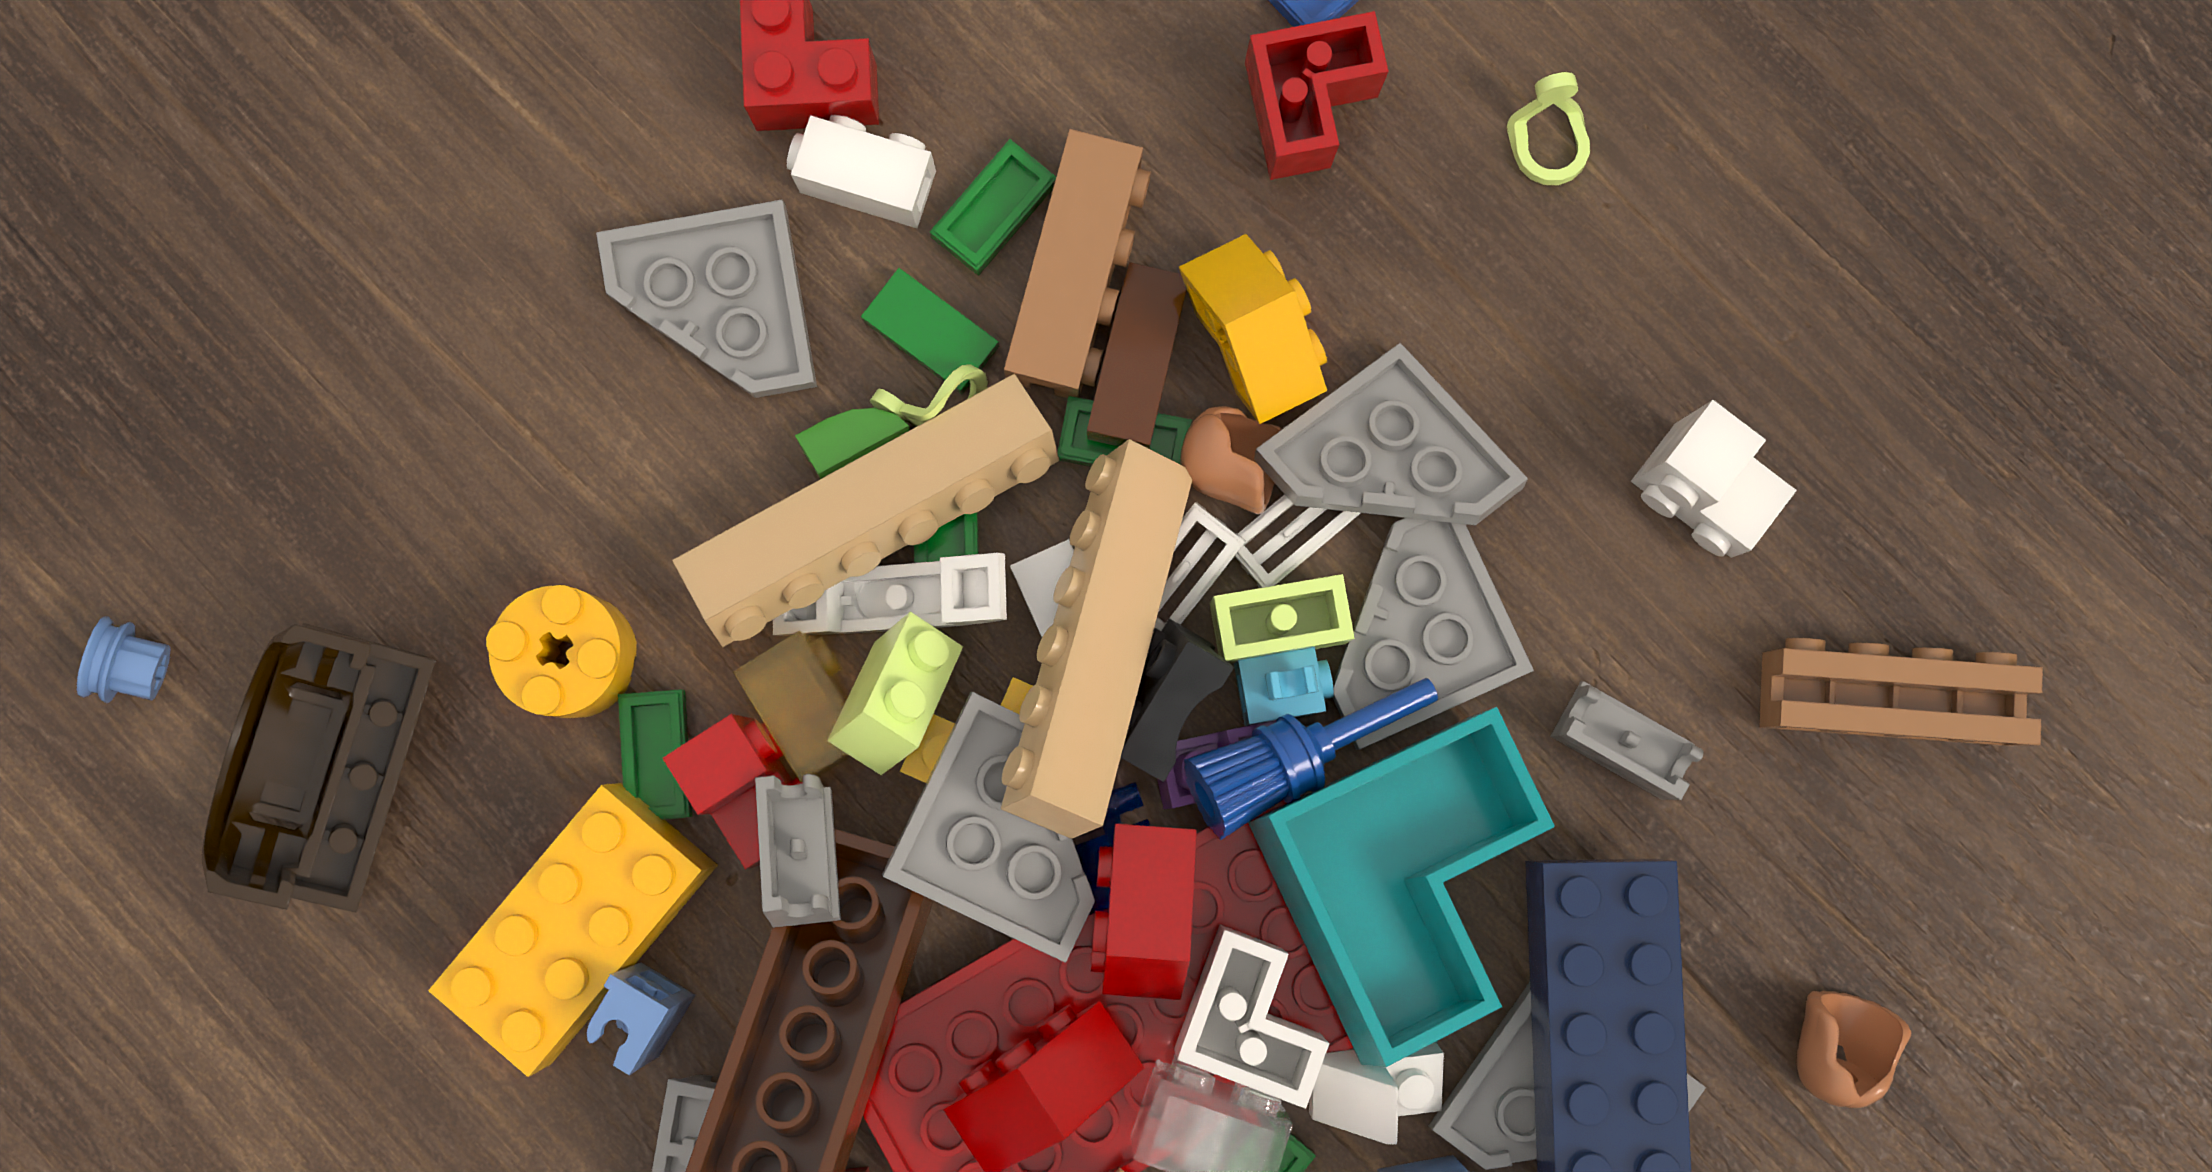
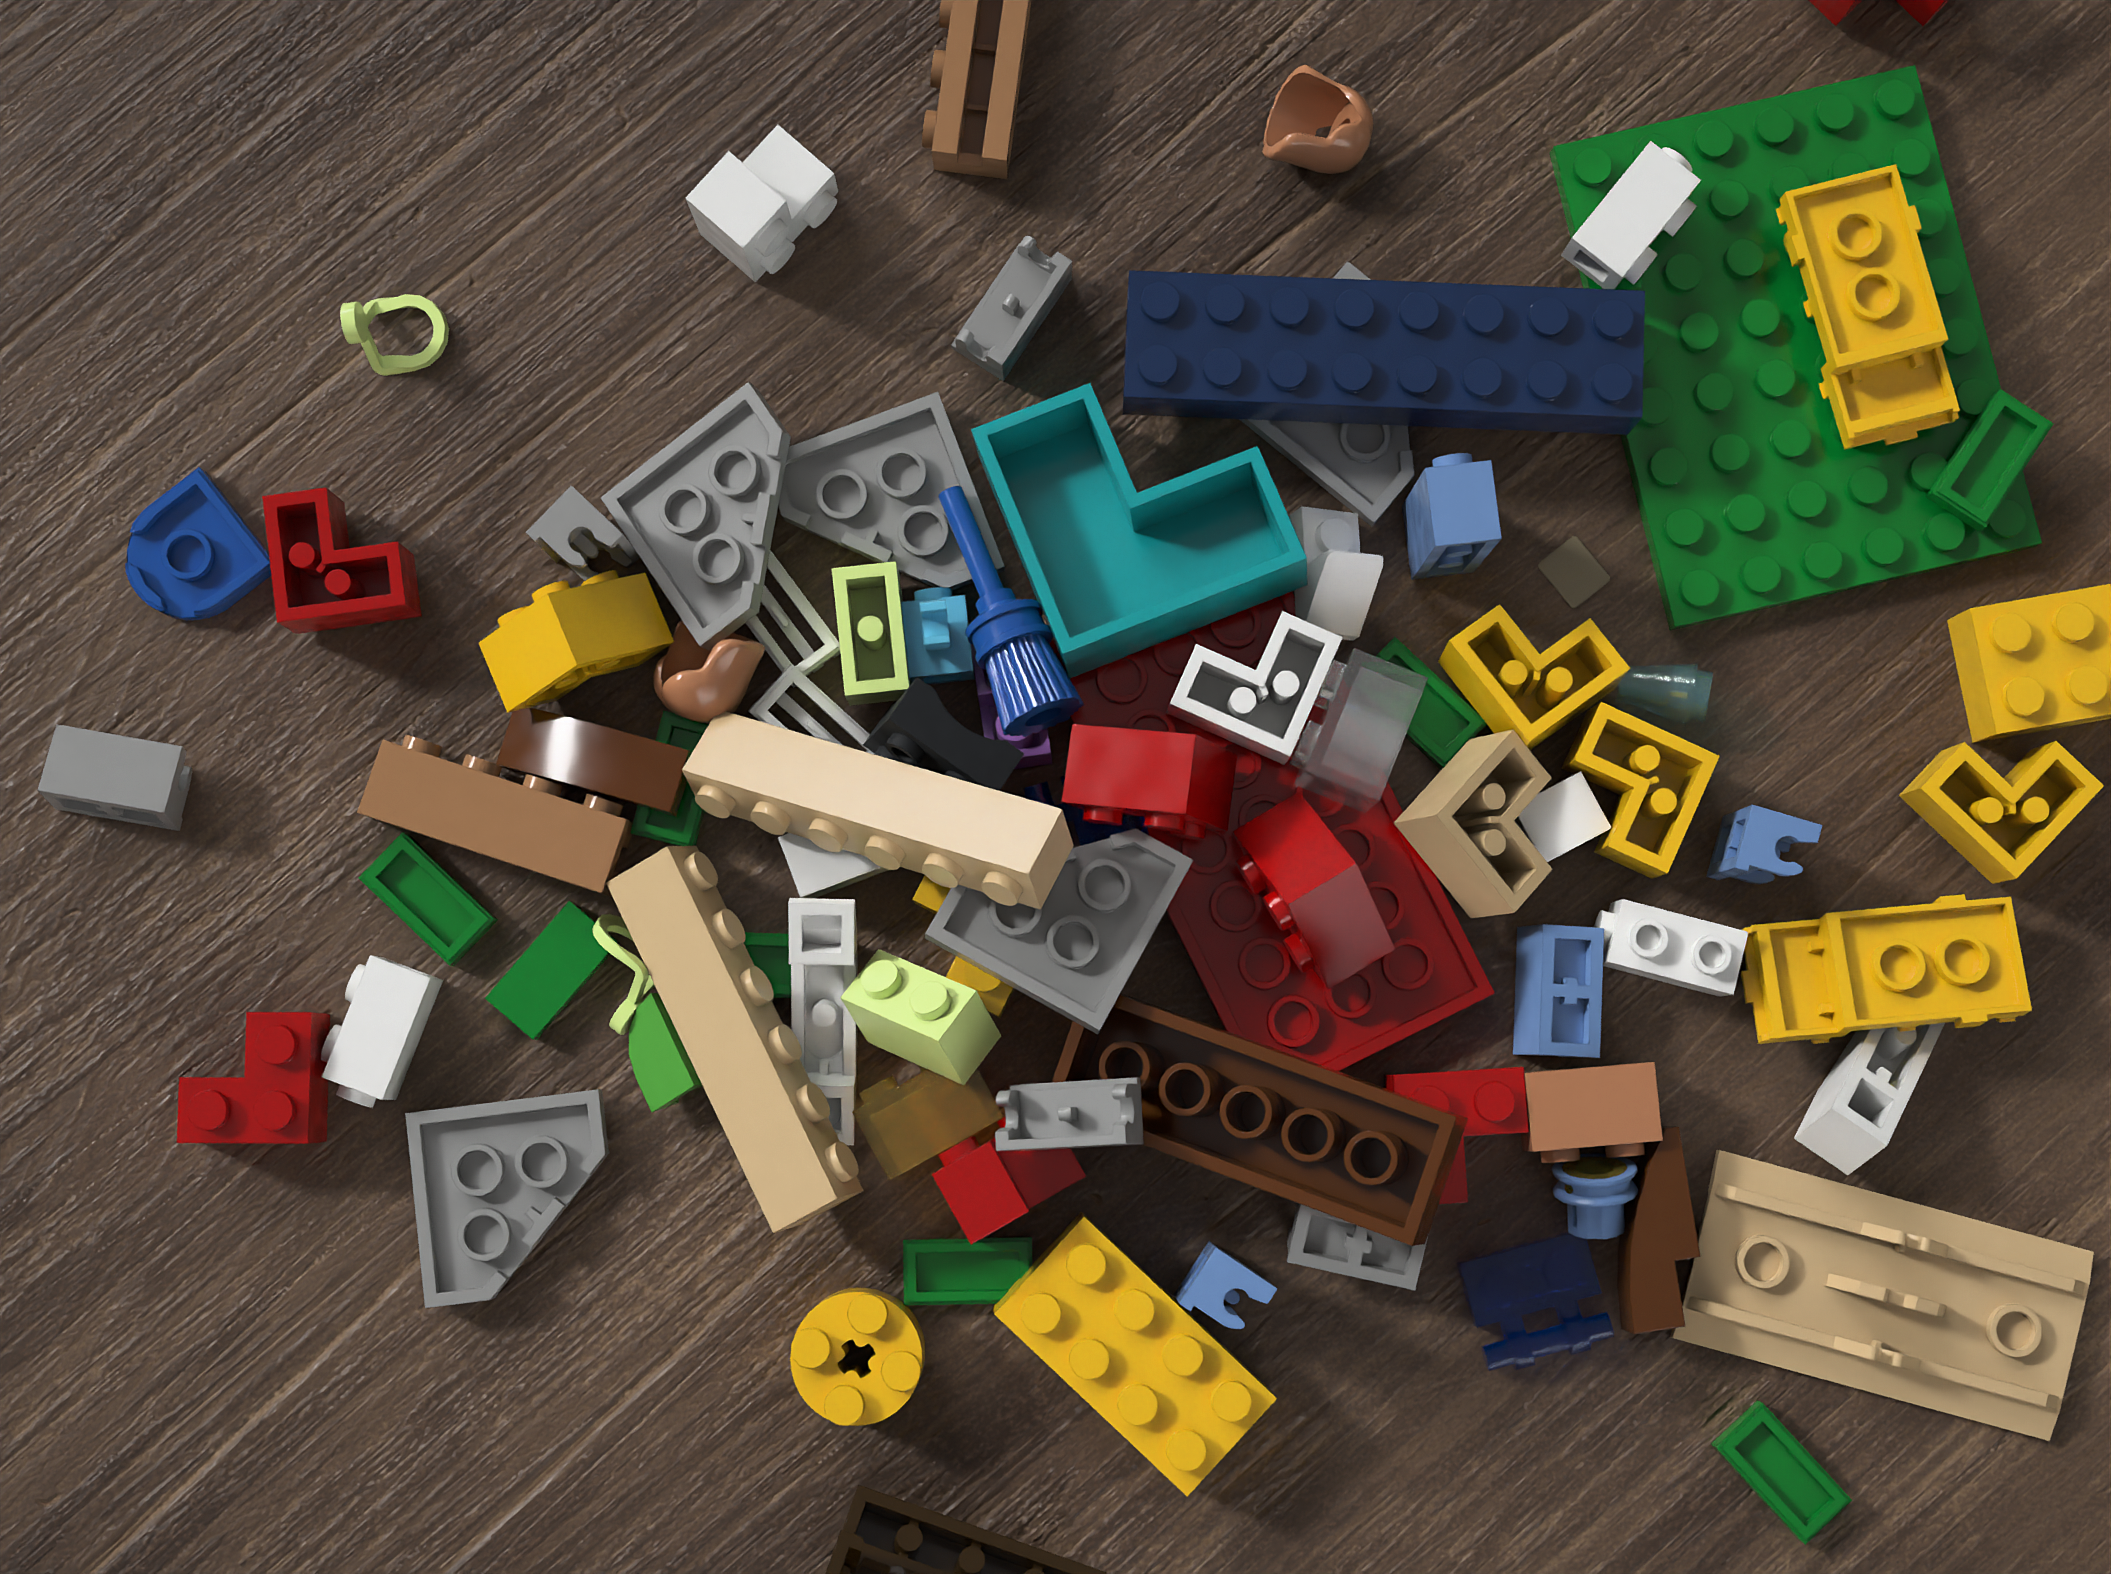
camera: 85 degrees left, 0 degrees up
none -> light grey hinge [526,486,640,581]

